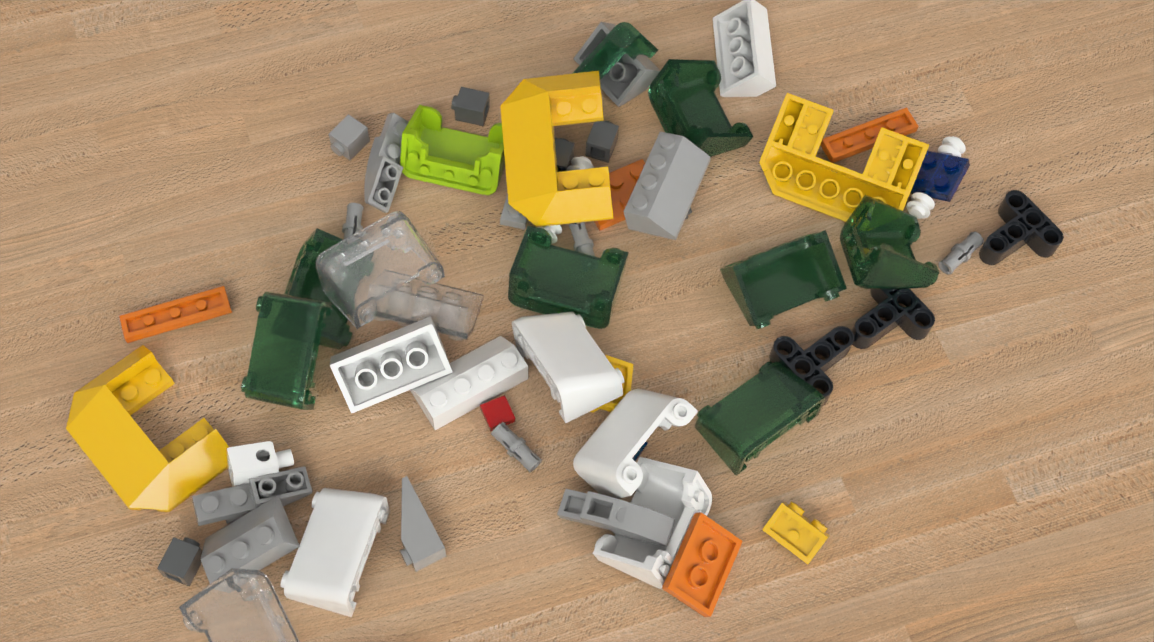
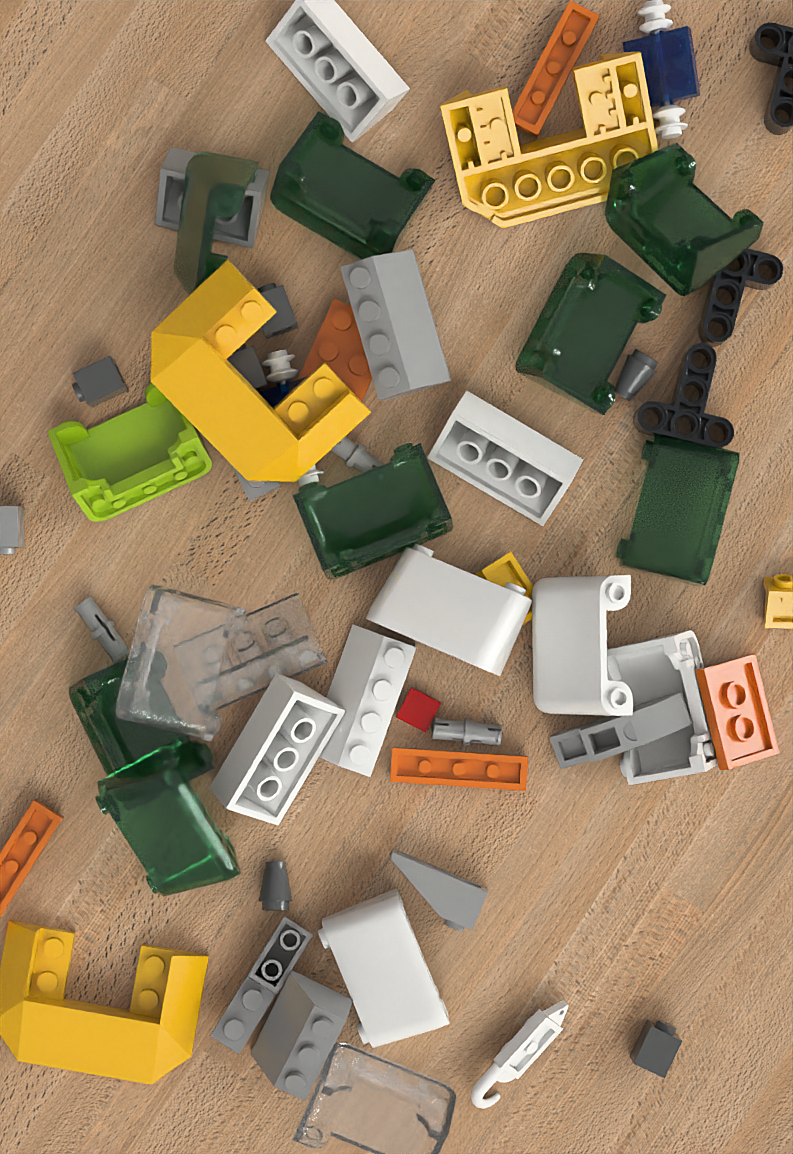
camera: 40 degrees left, 25 degrees up
dark grey brick [157,537,202,587] -> none
white torso [227,441,294,487] -> none
light grey slope [364,113,408,213] -> none
light grey pin [938,232,984,275] -> none
none -> dark grey cone [259,861,292,910]
none -> orange plate [390,747,528,791]
none -> white slope [427,390,584,526]
none -> dark grey cone [613,349,658,401]

